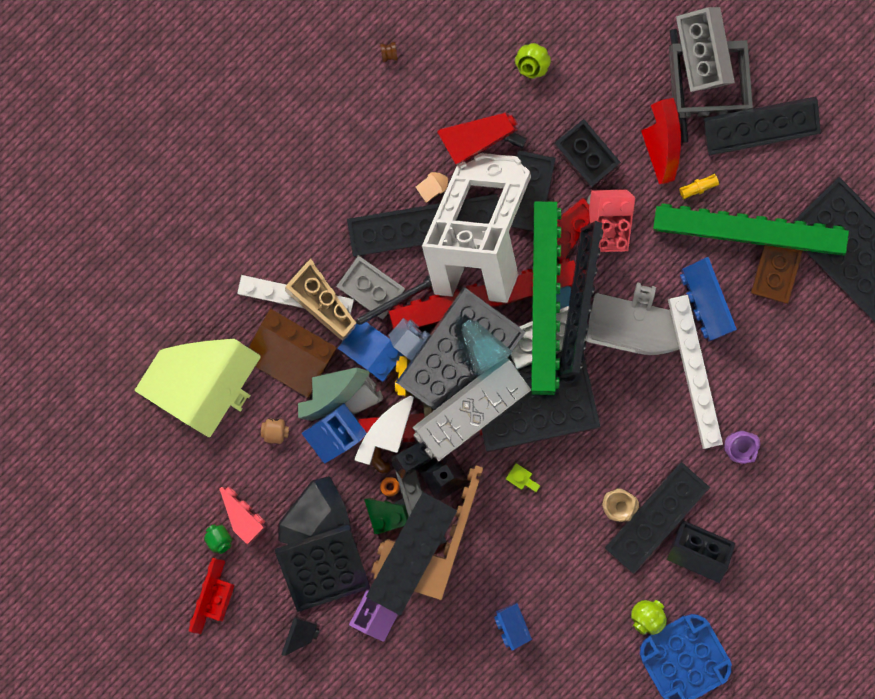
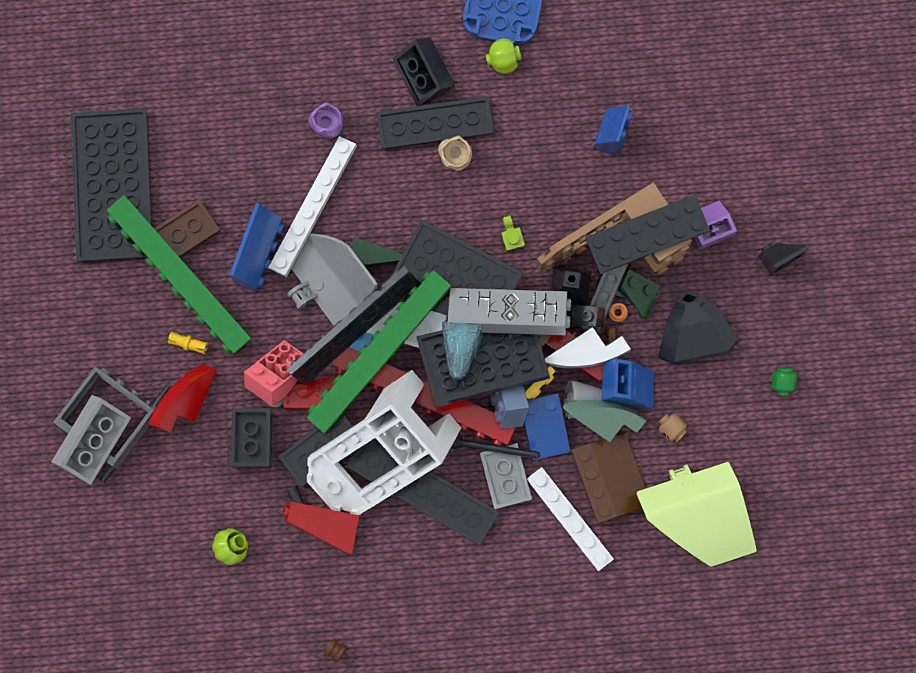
camera: 140 degrees left, 5 degrees down
red bracket [189,558,235,634] -> none
coral slope [220,487,266,544] -> none
black plate [275,525,371,612] -> none
tan wedge [285,259,356,341] -> none
light nougat tile [416,172,448,202] -> none
black plate [703,96,821,156] -> none
none -> dark green slope [350,237,403,268]

